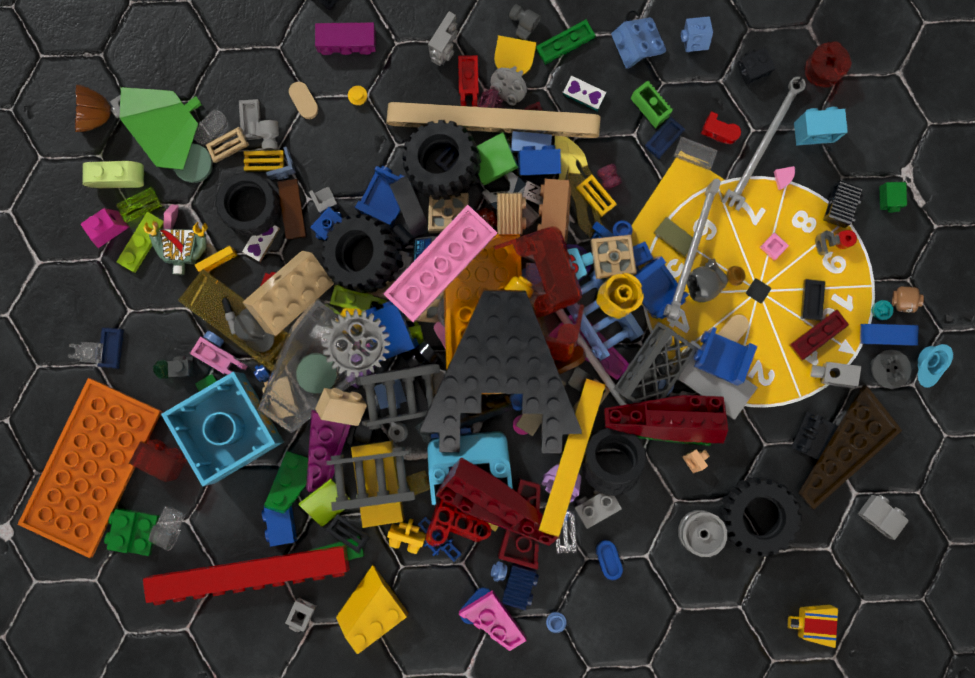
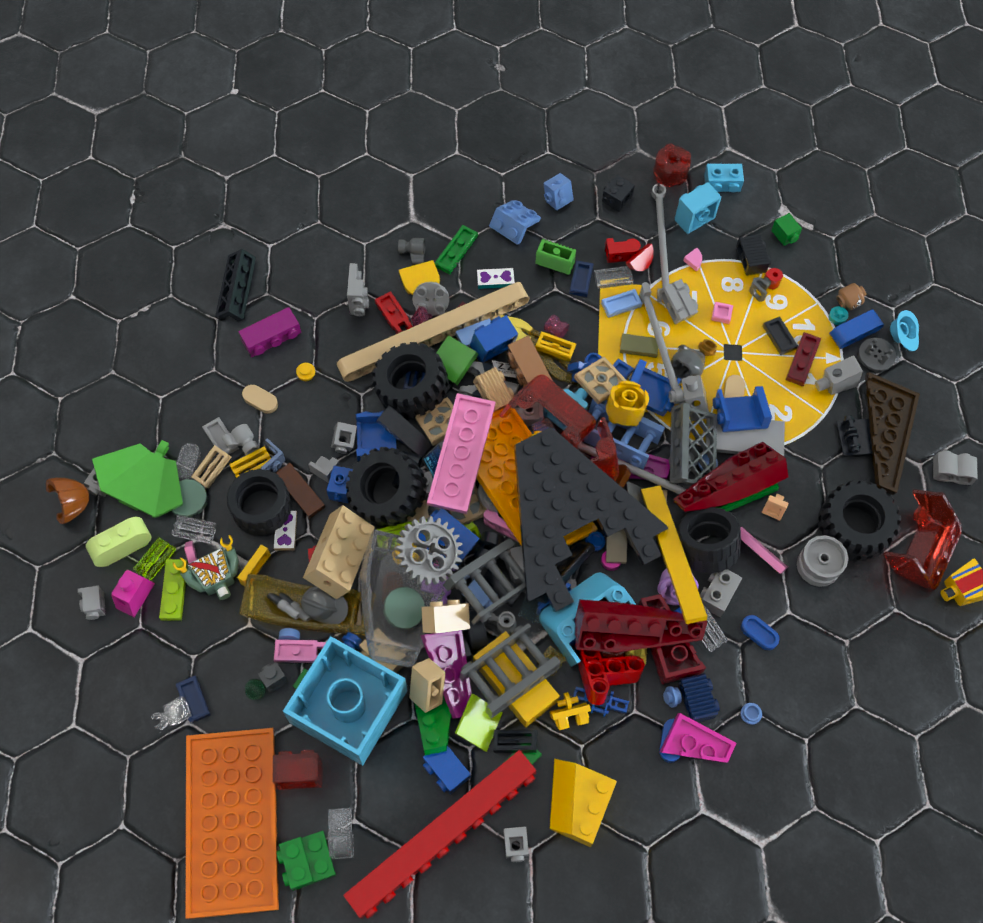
camera: 30 degrees left, 20 degrees down
none -> light grey brick [78,585,105,620]
none -> clear tile [171,515,217,544]
none -> light grey piece [266,593,301,620]
none -> light grey brick [331,422,357,454]
none -> tan brick [409,658,445,713]
none -> light blue tile [601,289,642,318]
none -> tile [625,244,654,271]
none -> light grey brick [659,279,698,324]
none -> light grey torso [682,375,709,421]
none -> medium azure brick [704,164,744,192]
none -> bright pink tile [740,527,788,573]
none -> clear red windscreen [884,490,962,590]

